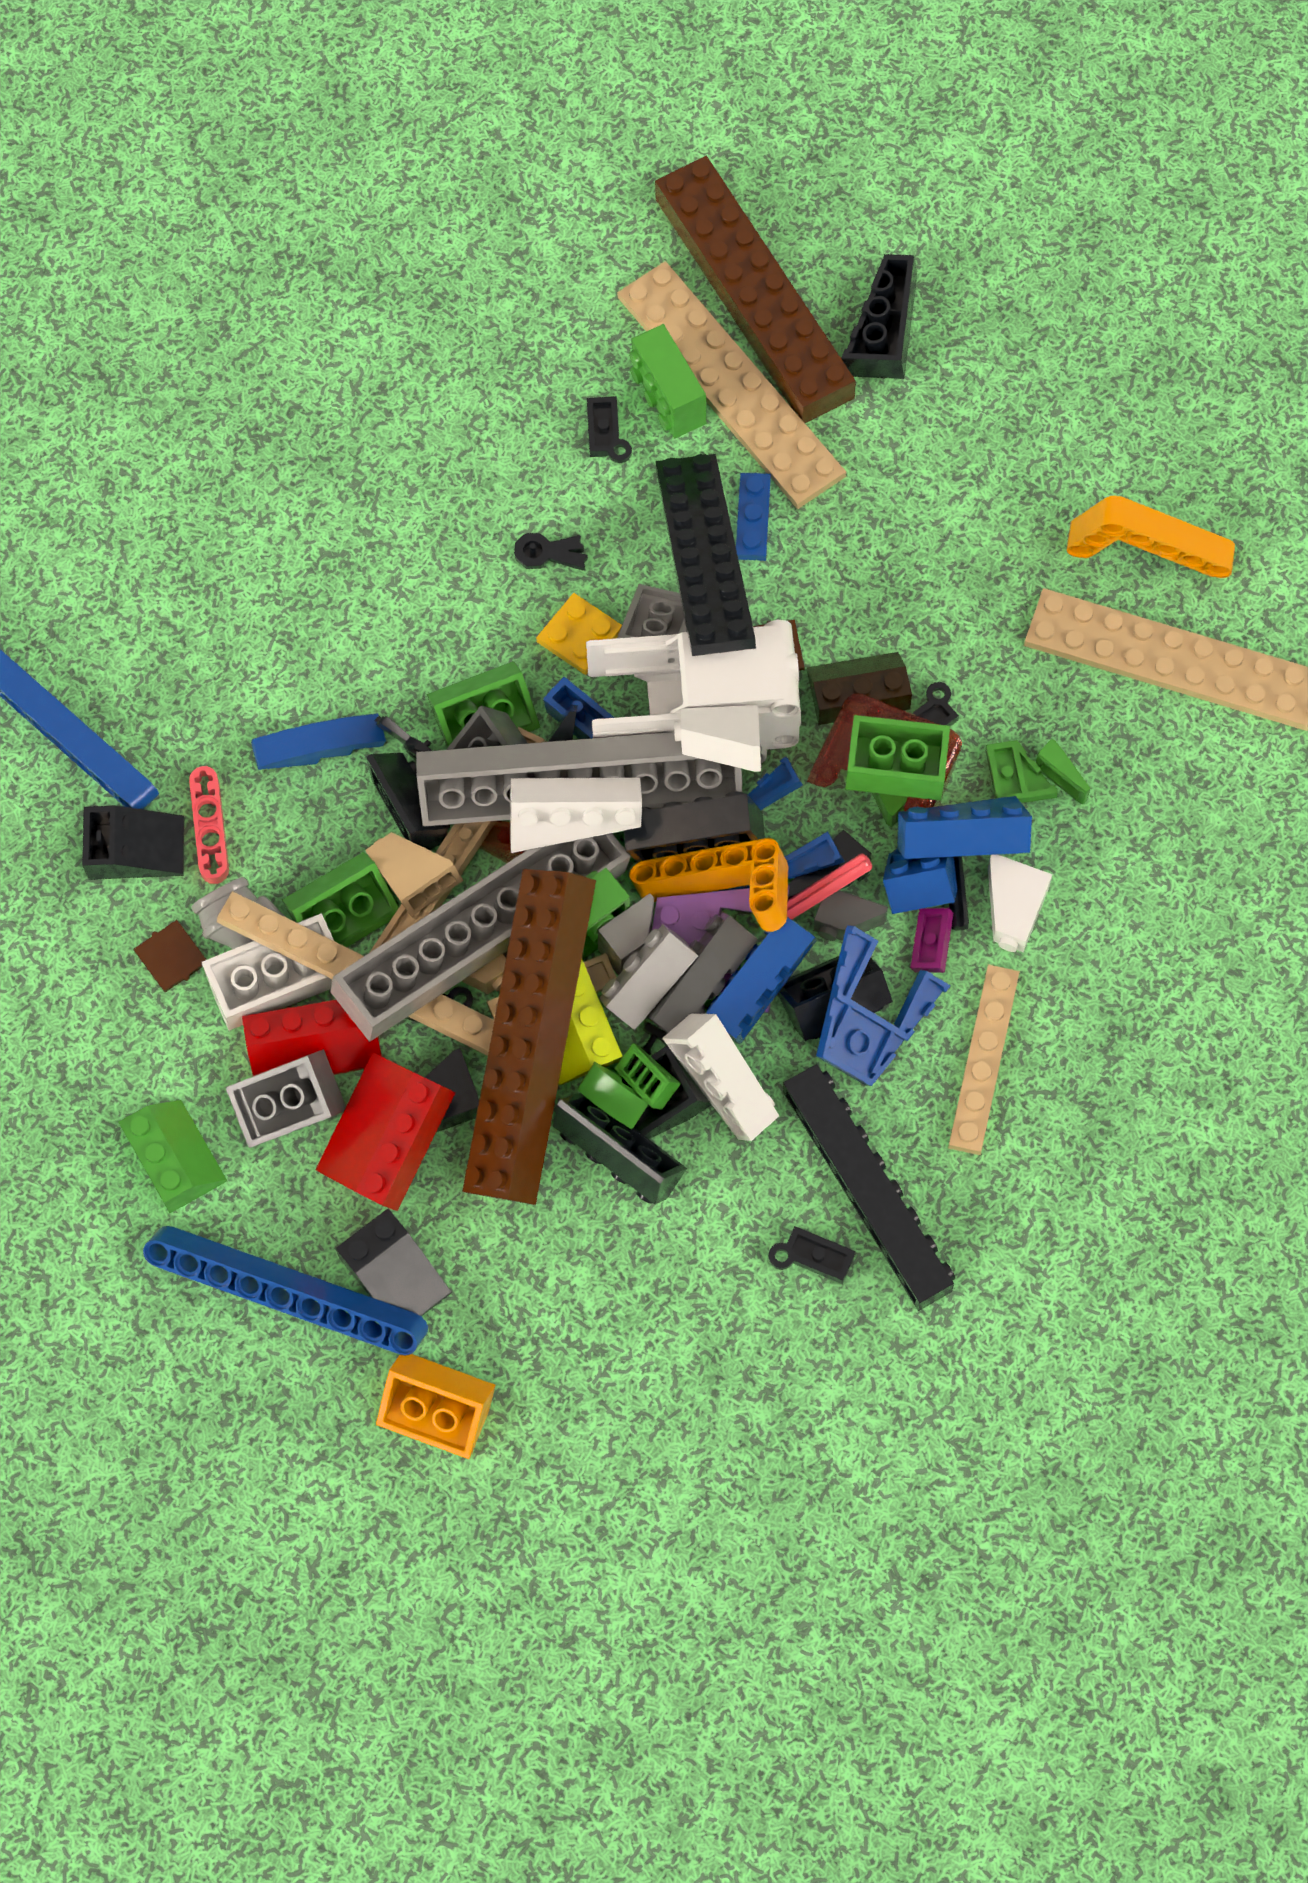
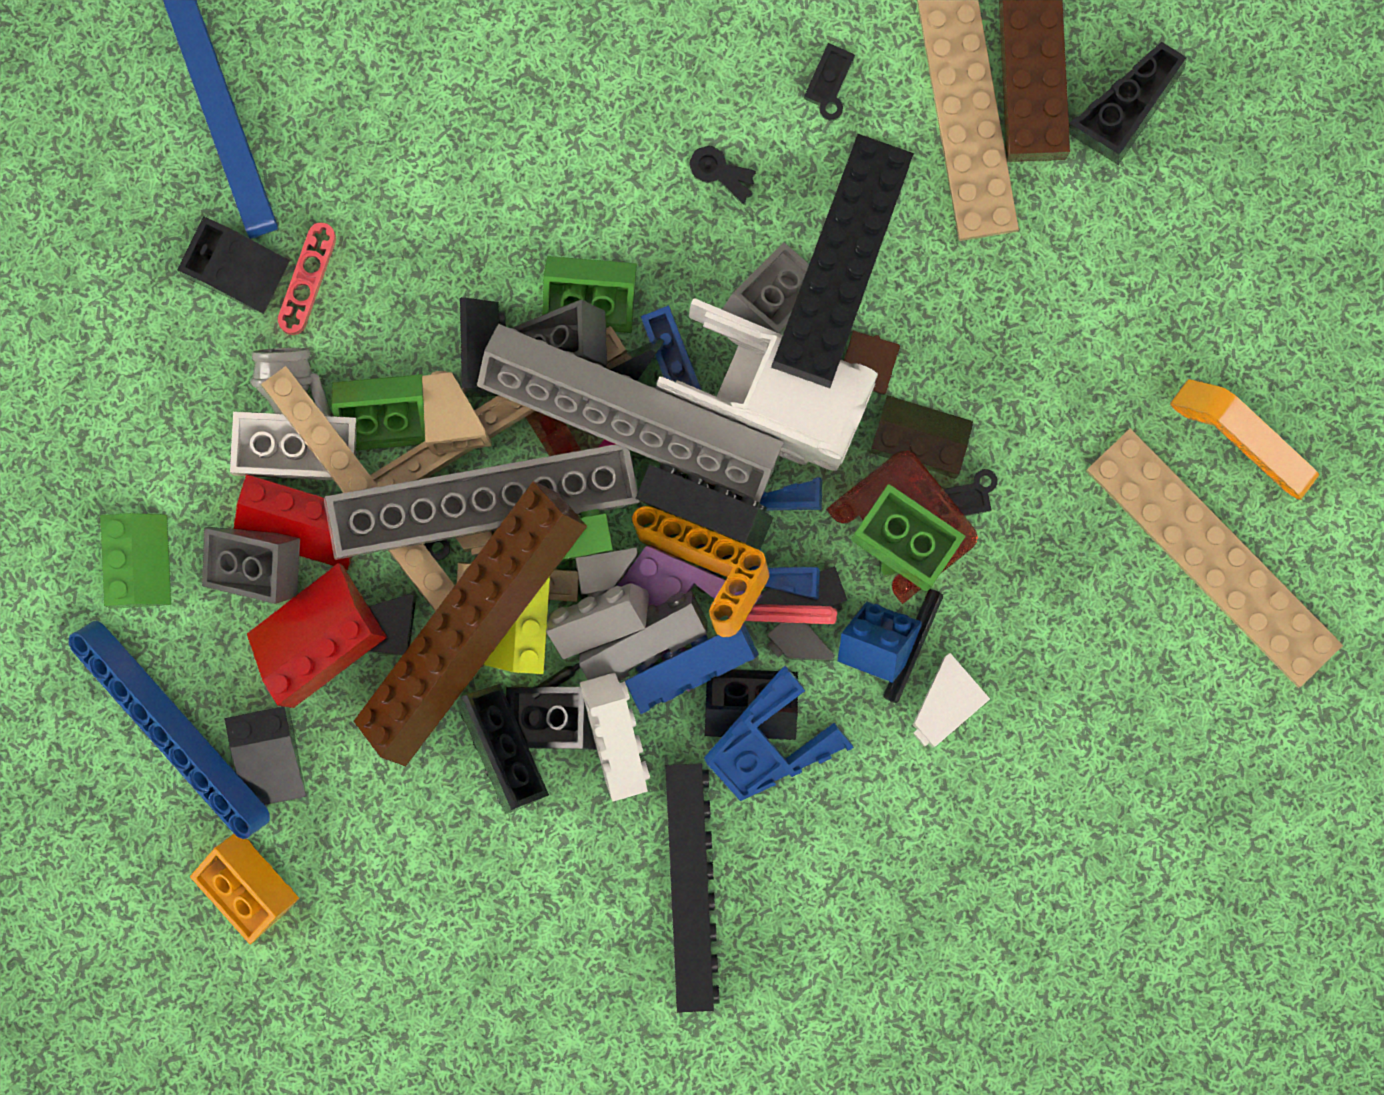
camera: 25 degrees right, 15 degrees up
reddish brown piece [133,920,207,992] -> none
blue slope [251,713,386,770] -> none
black piece [375,716,432,761] -> none
white wedge [510,778,642,853] -> none
yellow plate [536,593,622,675] -> none
bright green slope [577,1062,648,1129] -> none
bright green slope [614,1043,681,1109] -> none
bright green brick [629,324,707,439] -> none
white slope [674,705,761,772] -> none
blue plate [736,473,771,561] -> none
black hinge [768,1226,856,1284] -> none
blue wedge [897,796,1032,859] -> none
magenta plate [910,908,954,973] -> none
tan plate [948,965,1020,1155] -> none
bright green wing [985,740,1058,803] -> none
bright green slope [1036,738,1090,804] -> none

